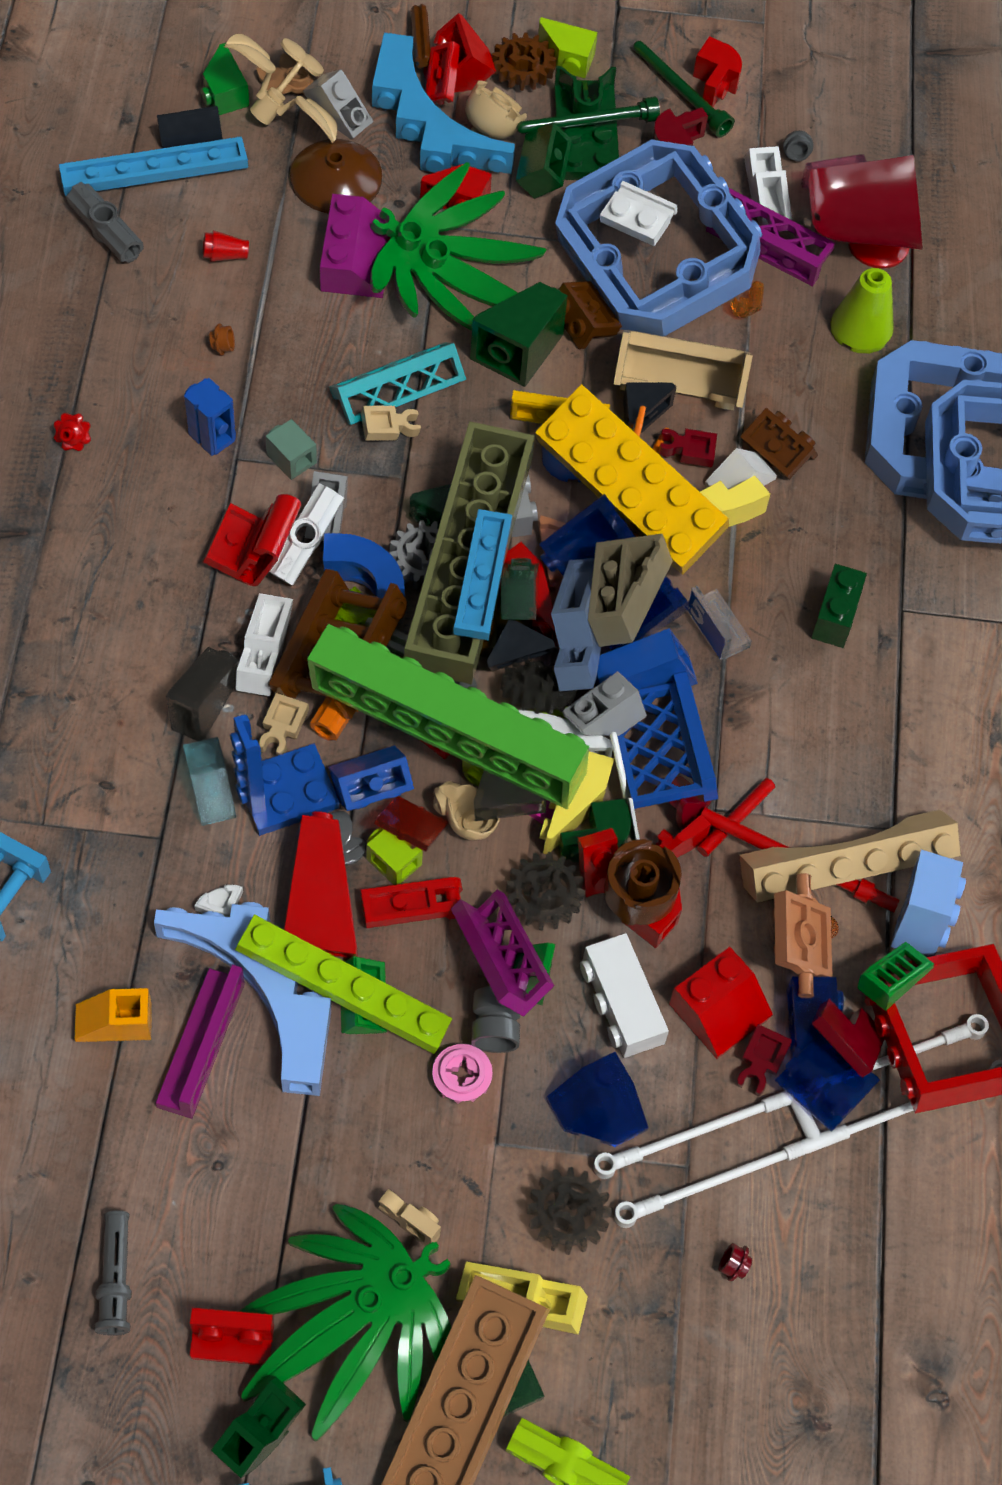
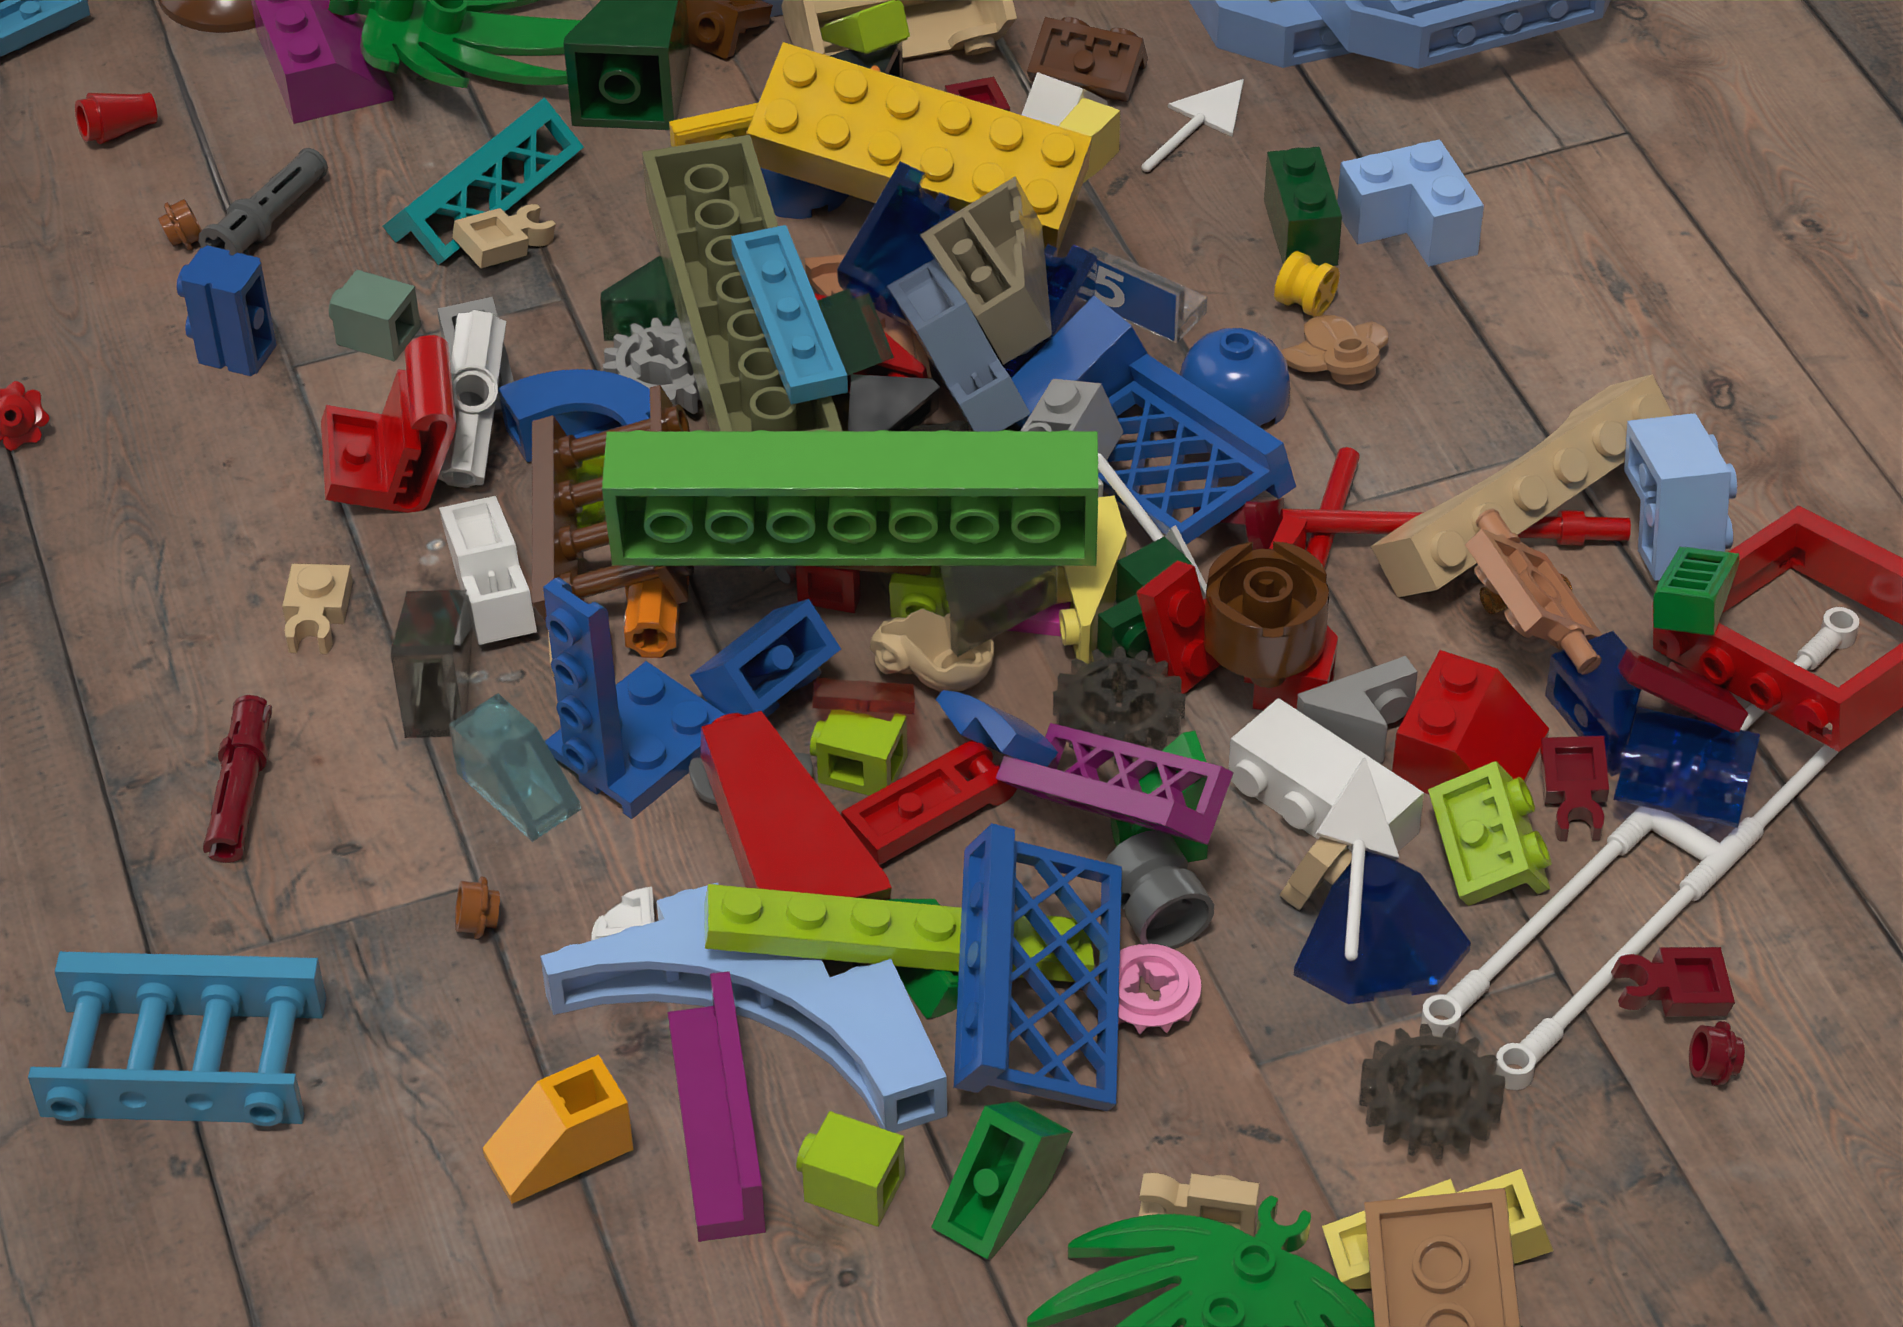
camera: 20 degrees left, 15 degrees down
none -> dark grey pin [199,148,328,255]
none -> dark red pin [203,695,272,863]
none -> tan plate [282,564,353,654]
none -> dark orange plate [455,876,500,939]
none -> lime brick [796,1111,905,1227]
none -> lime slope [820,0,910,54]
none -> green slope [931,1101,1073,1259]
none -> blue slope [936,690,1059,767]
none -> blue fence [953,823,1122,1111]
none -> white piece [1142,79,1244,172]
none -> blue cylinder [1179,328,1291,428]
none -> yellow wheel [1274,251,1340,317]
none -> tan plate [1279,837,1352,911]
none -> medium nougat plate [1281,315,1389,384]
none -> light grey slope [1297,656,1418,764]
none -> white piece [1315,757,1400,961]
none -> light blue brick [1337,139,1484,267]
none -> lime bracket [1428,761,1552,906]
none -> dark red plate [1611,947,1735,1017]

